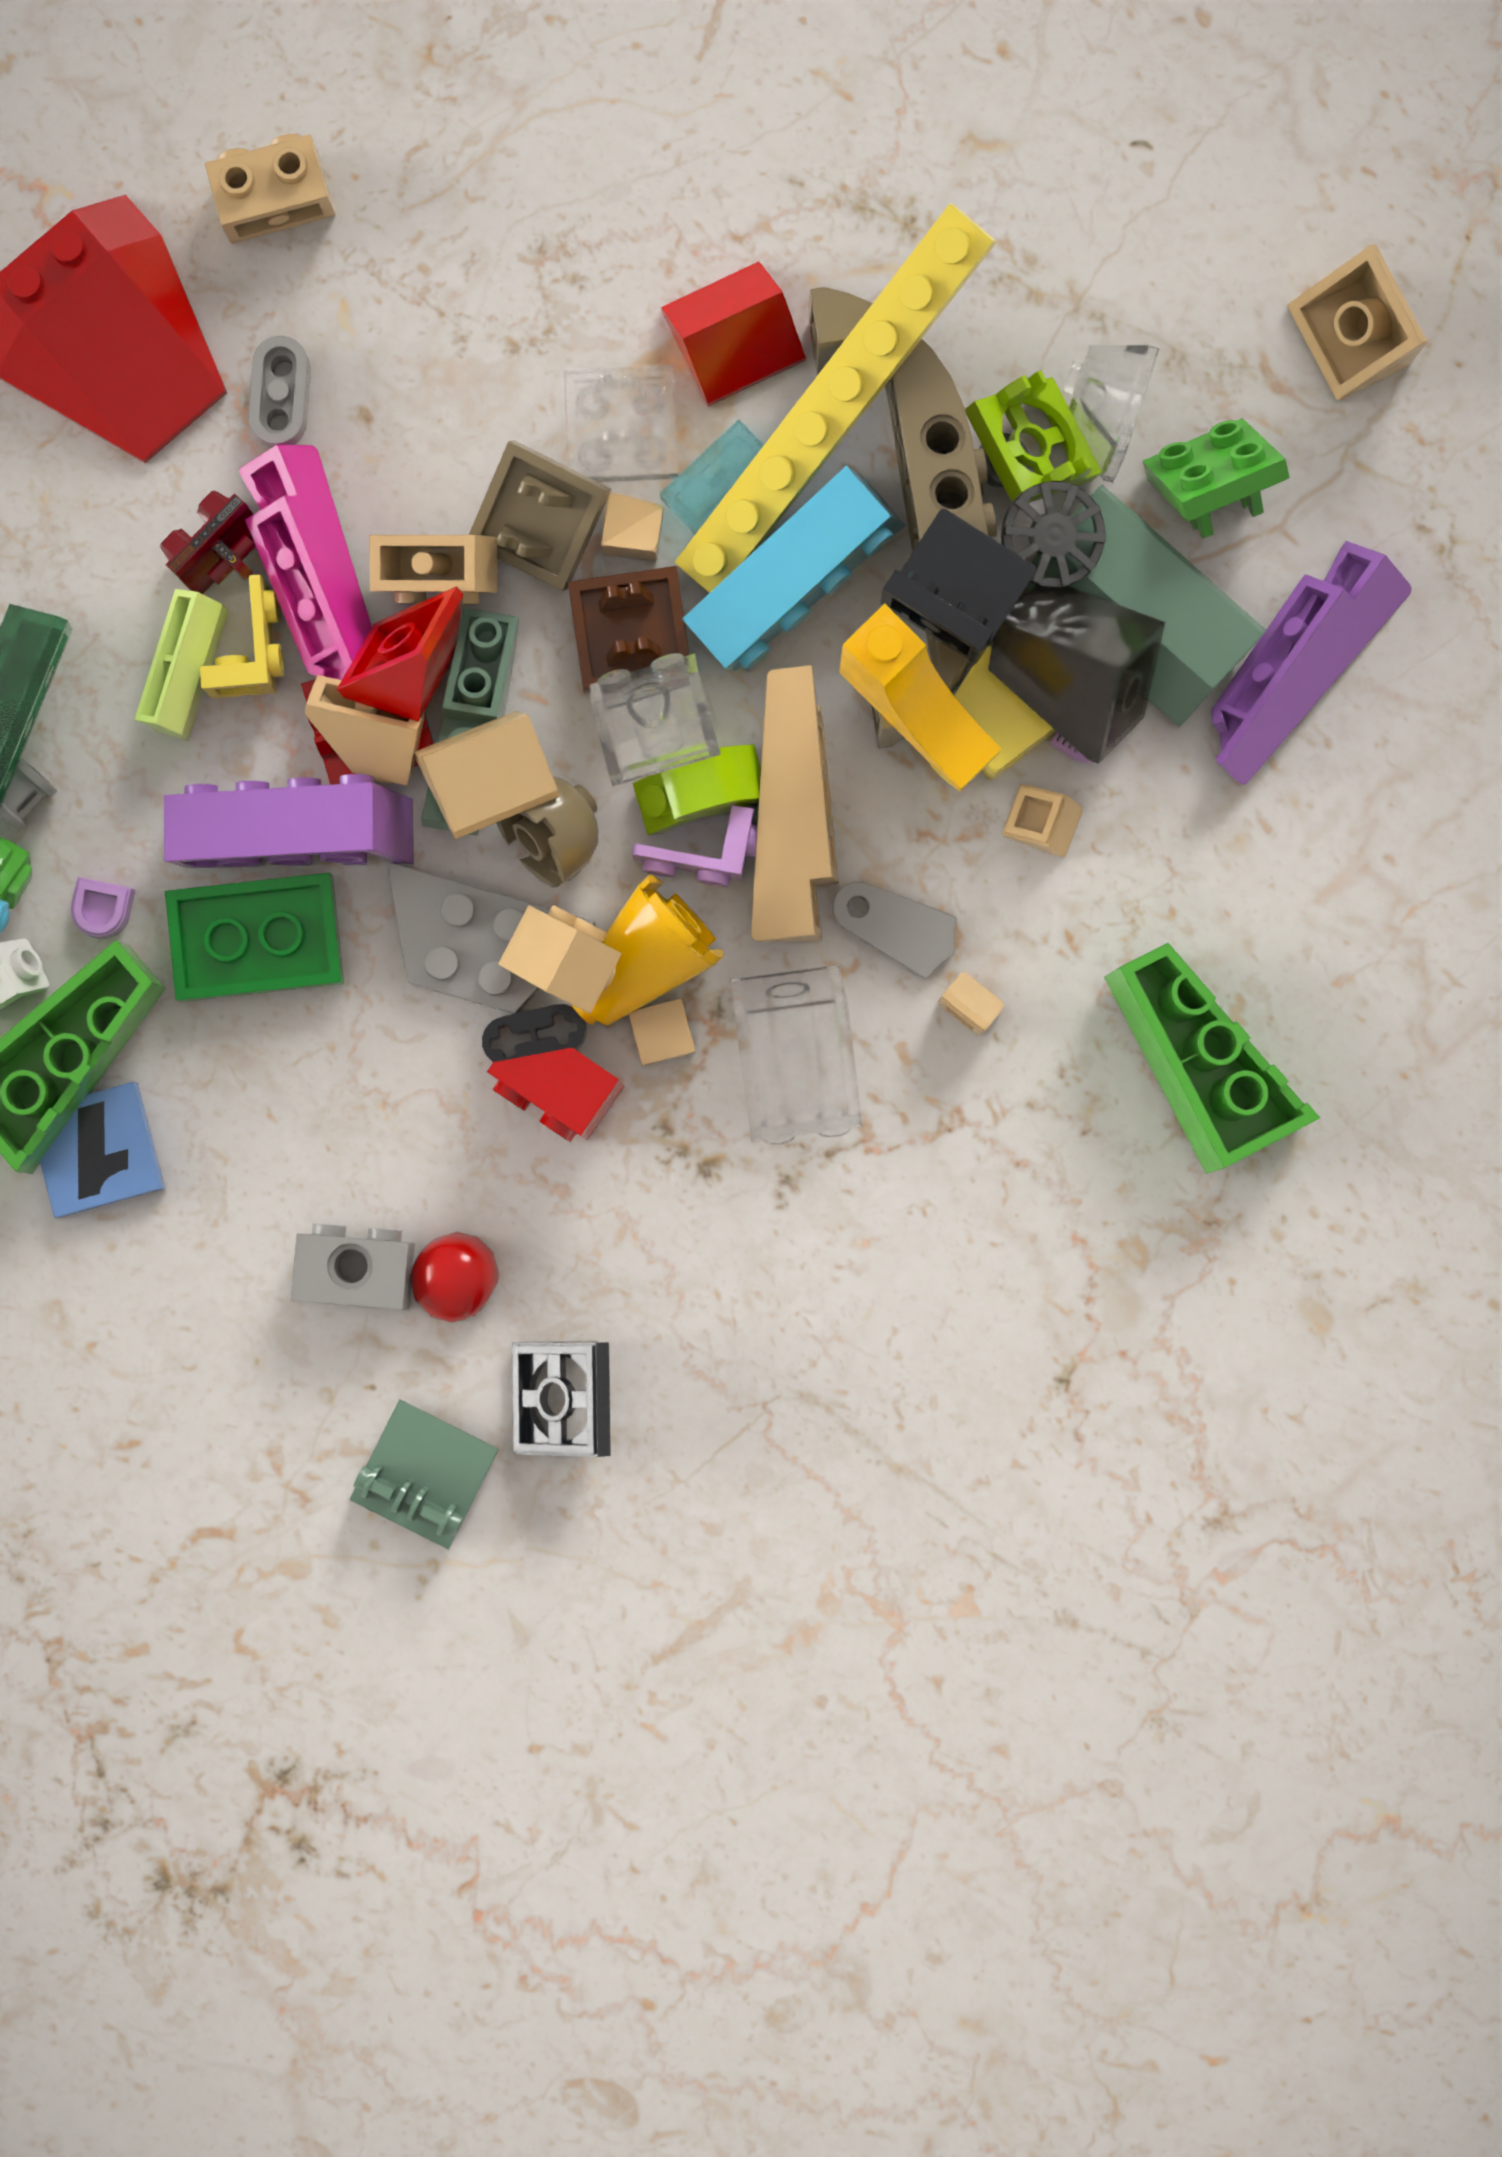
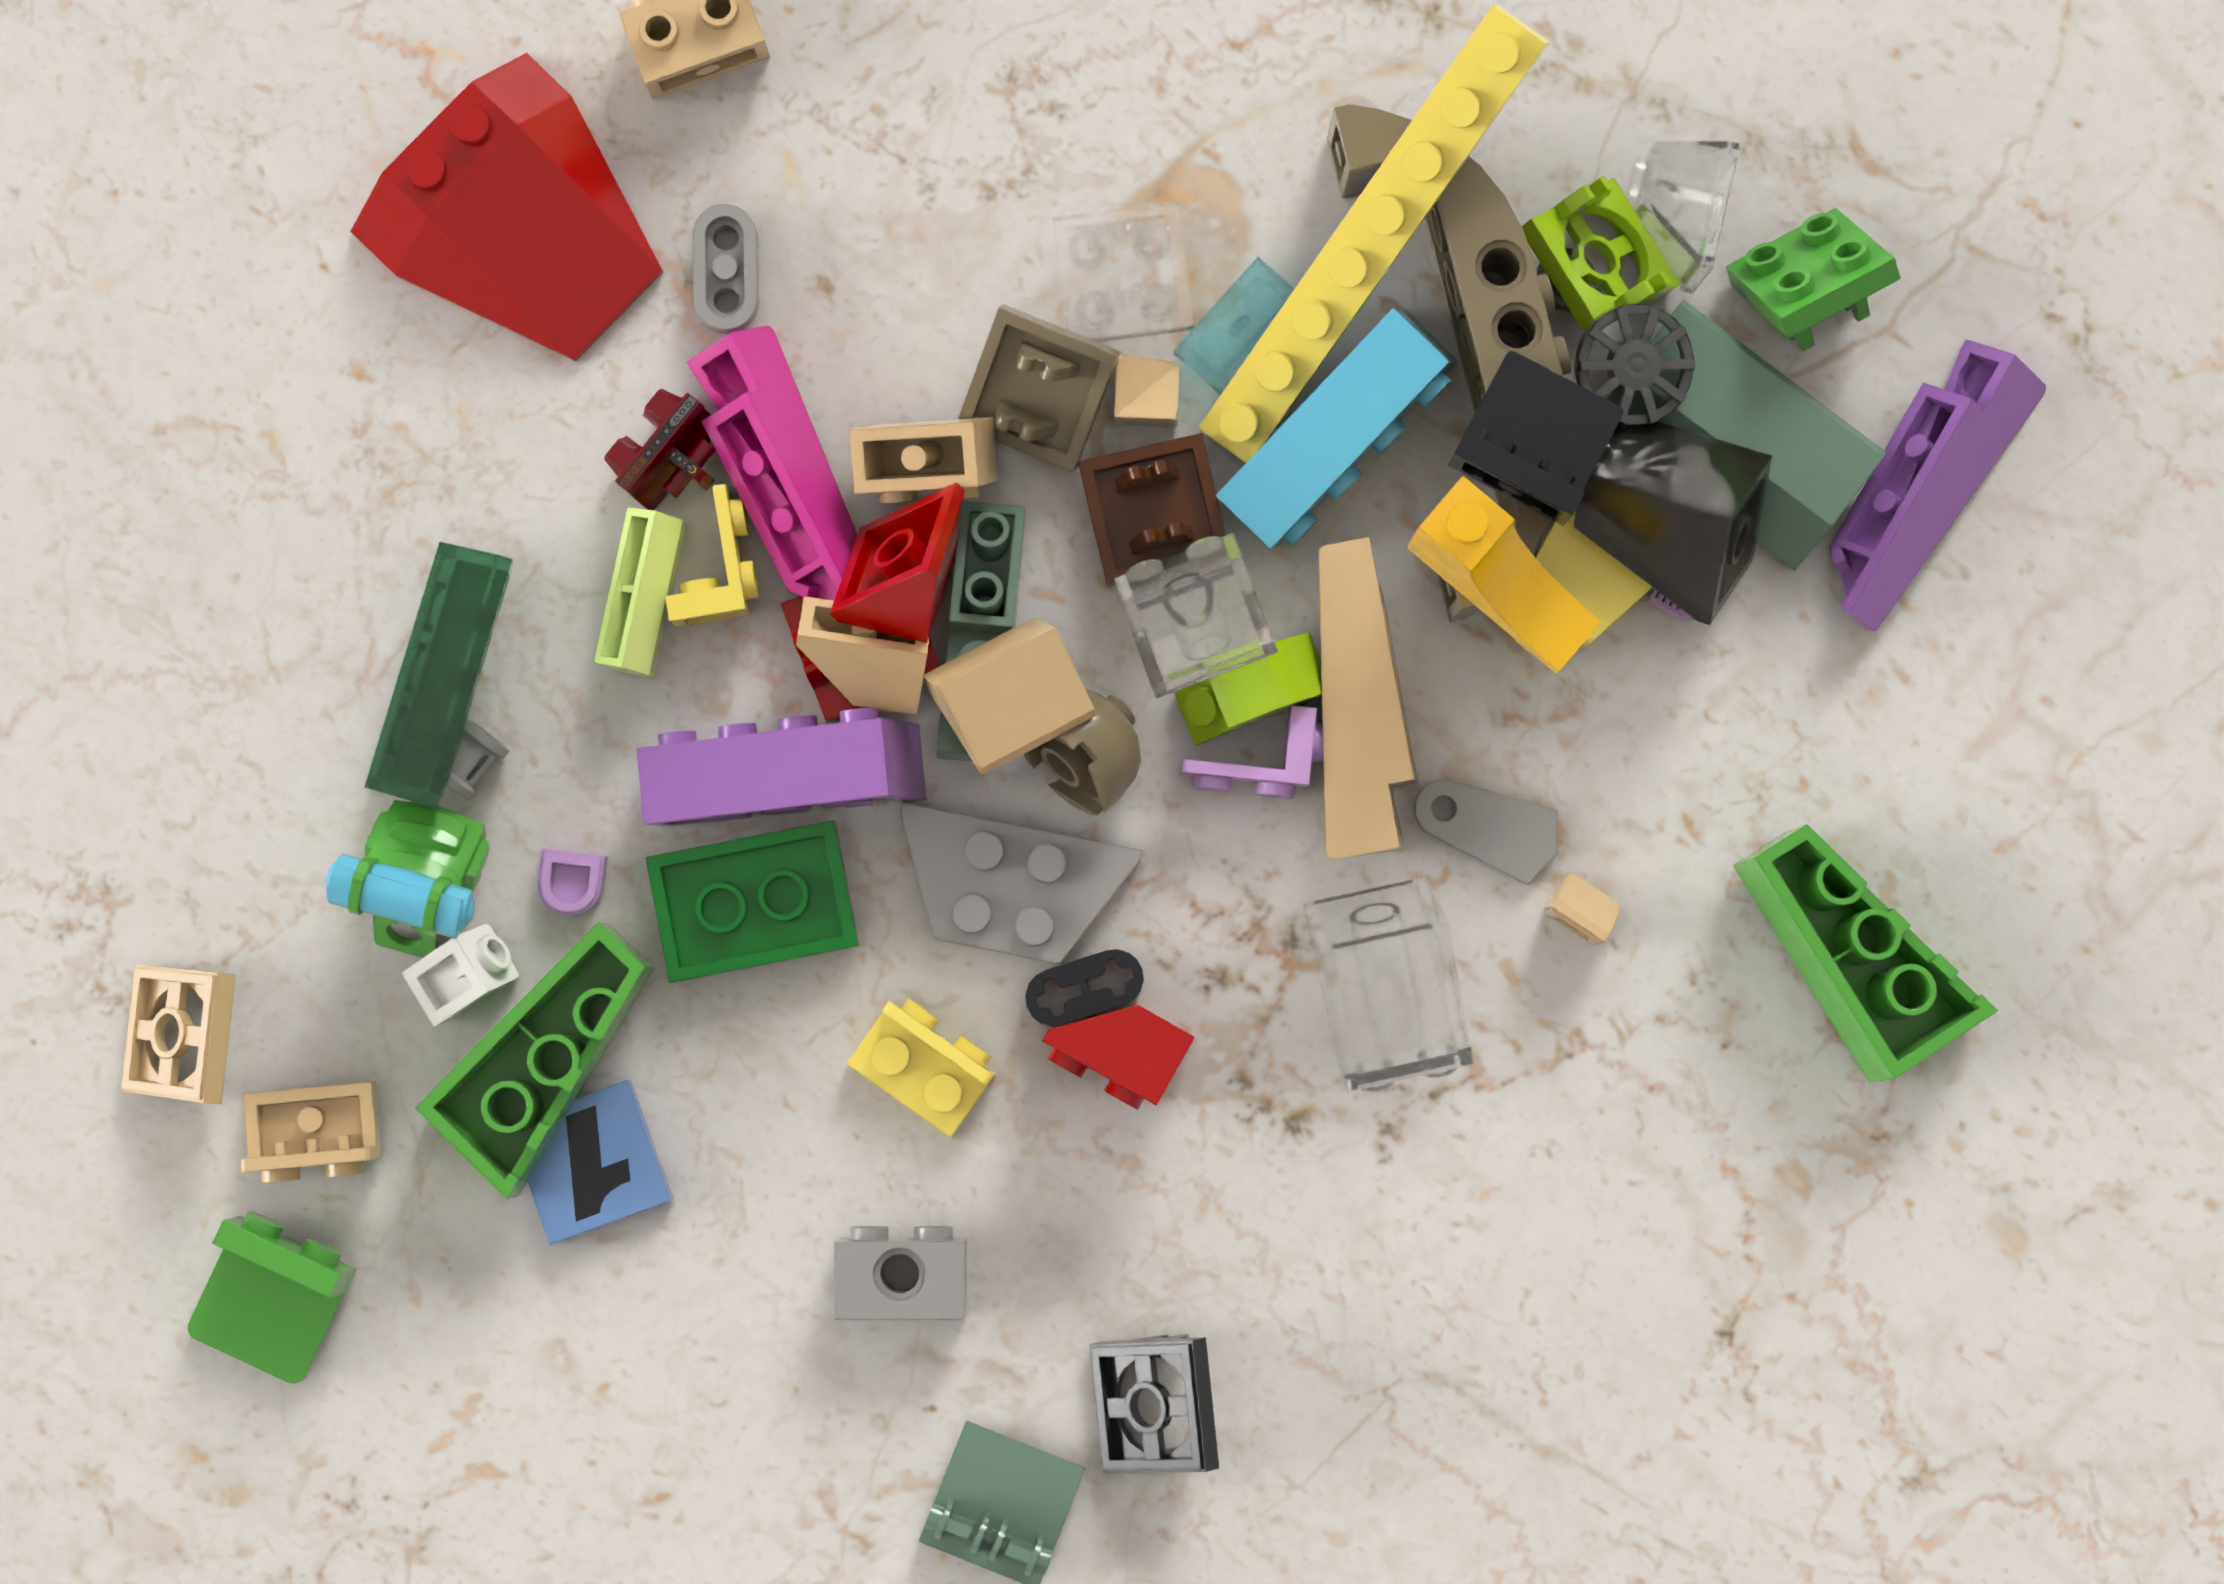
camera: 10 degrees left, 0 degrees up
red hair [410,1232,499,1323] -> none
tan brick [498,905,622,1014] -> none
yellow cone [572,875,724,1026] -> none
tan tile [629,998,696,1067] -> none
red slope [661,261,806,407] -> none
tan slope [1002,784,1082,857] -> none
tan slope [1287,244,1427,400] -> none
none -> light yellow bracket [846,998,996,1138]

